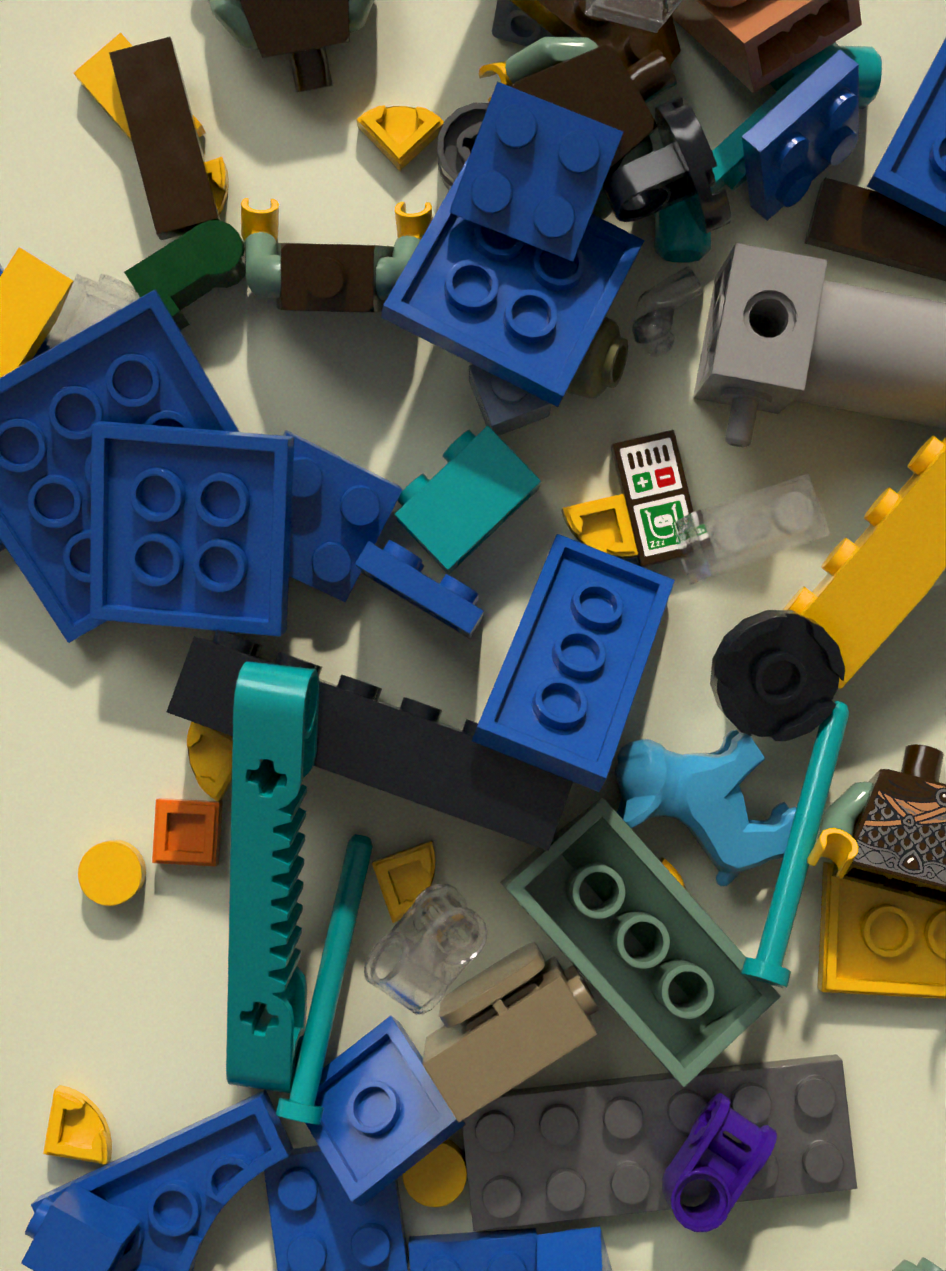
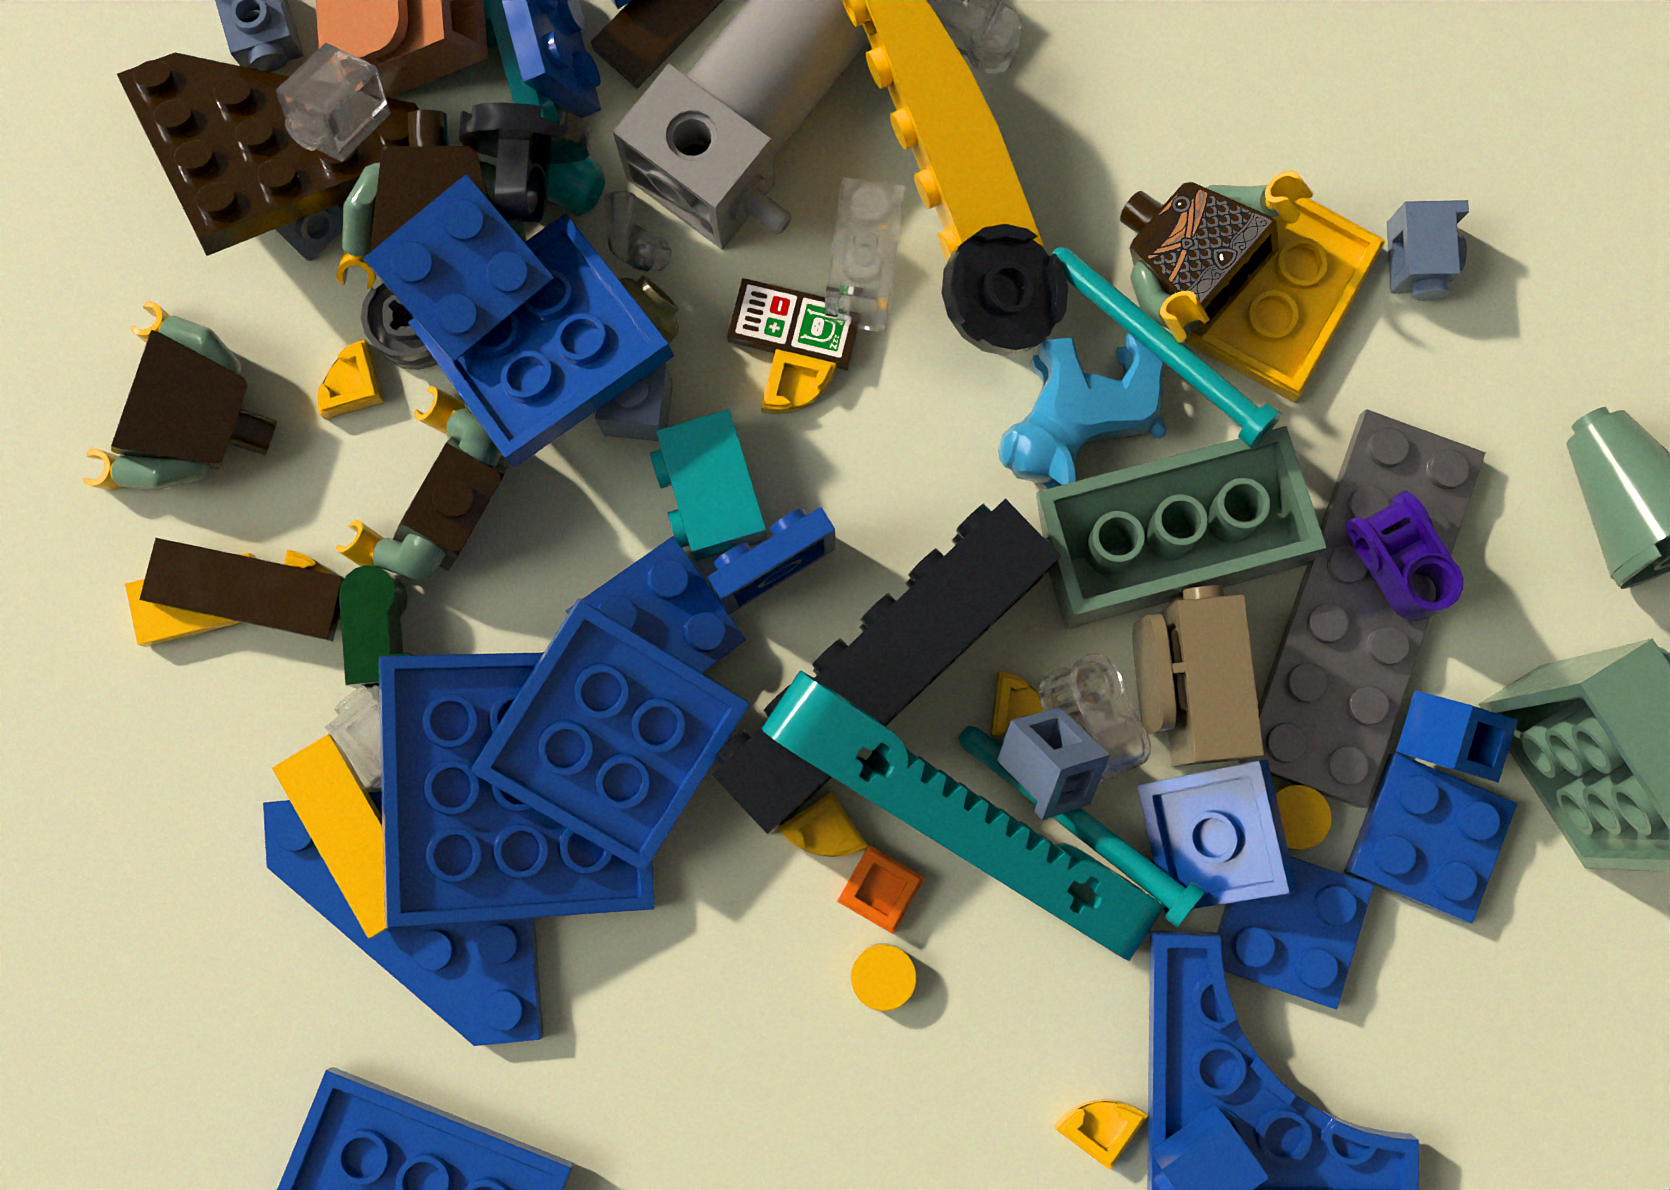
camera: 65 degrees left, 5 degrees down
blue plate [472,534,675,792] -> none
none -> sand blue brick [997,707,1110,820]

